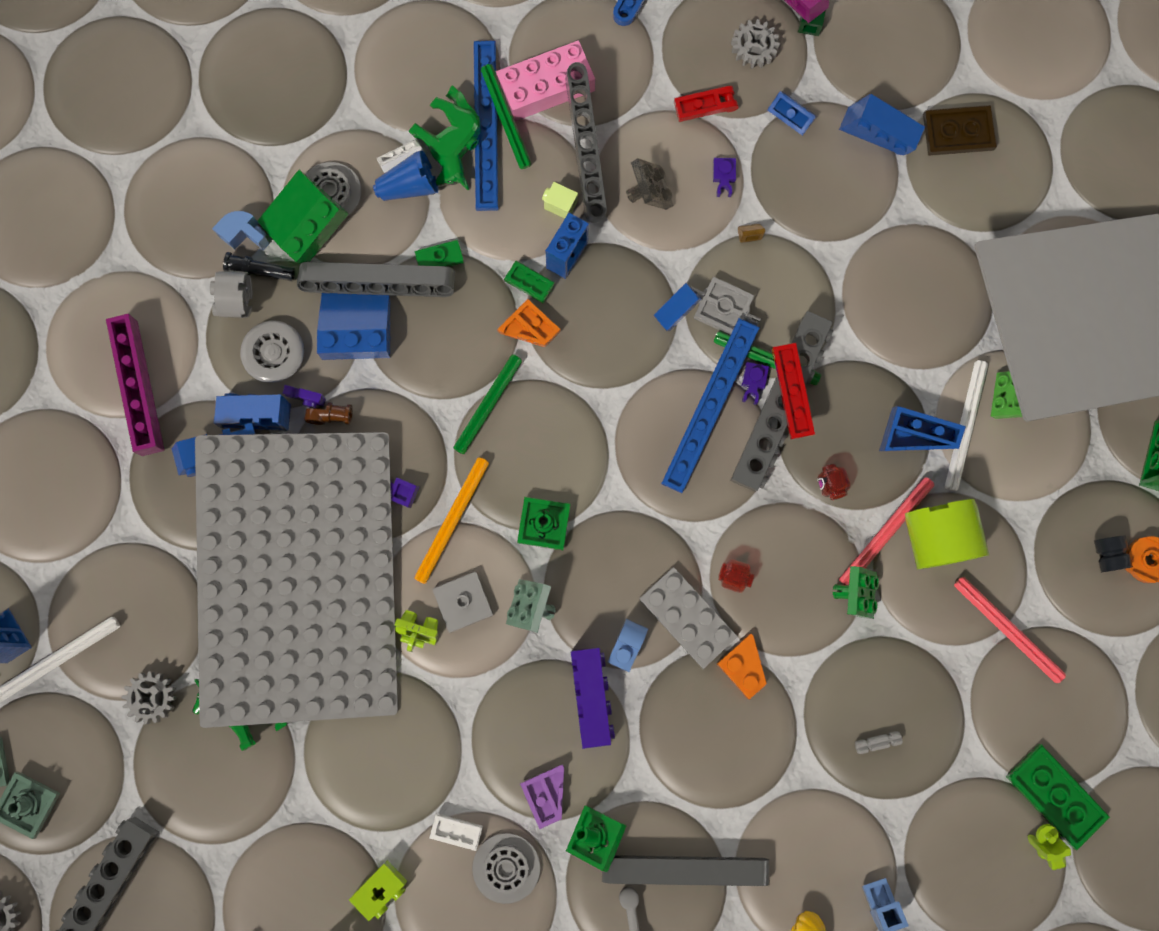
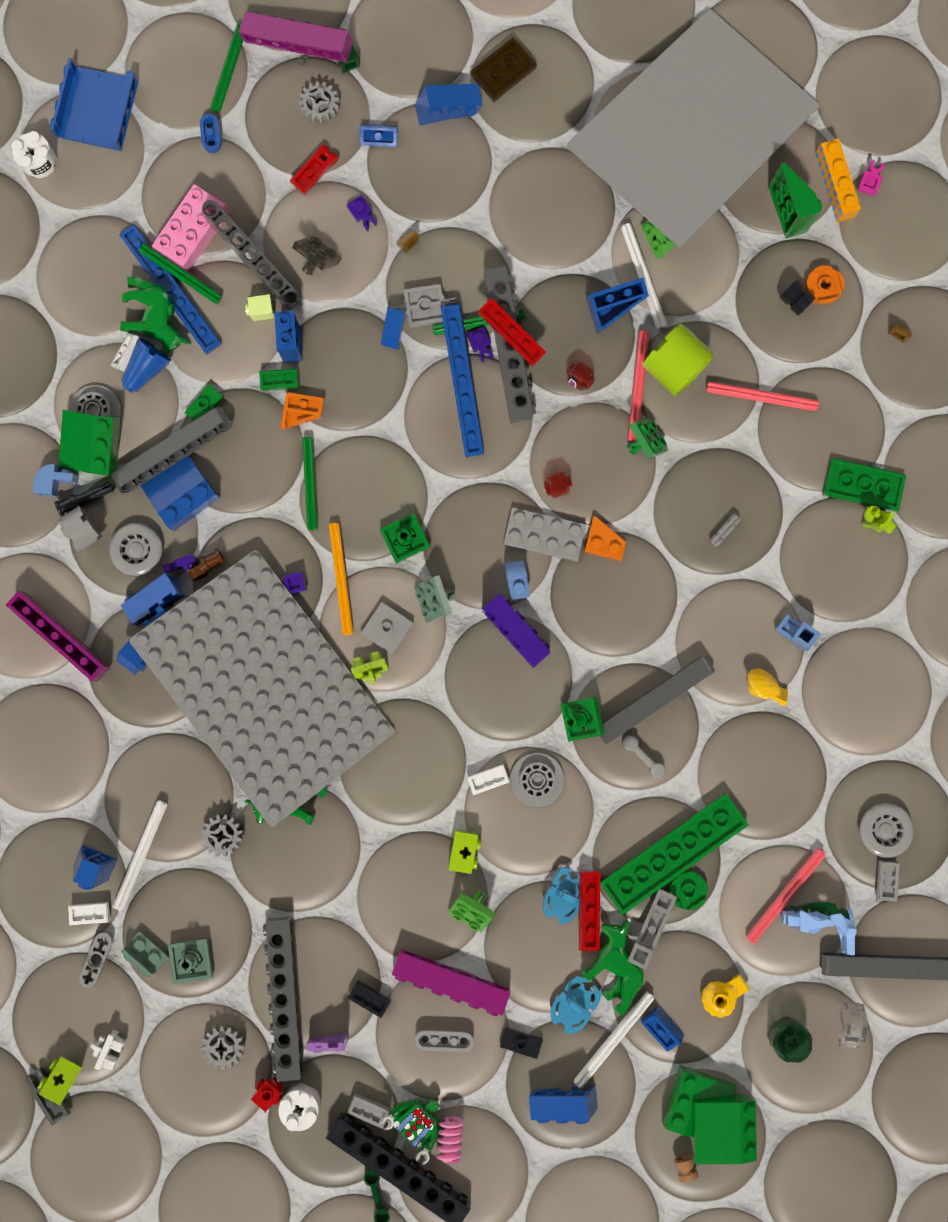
camera: 30 degrees left, 5 degrees up
medium lavender wing [520,764,564,829] -> none

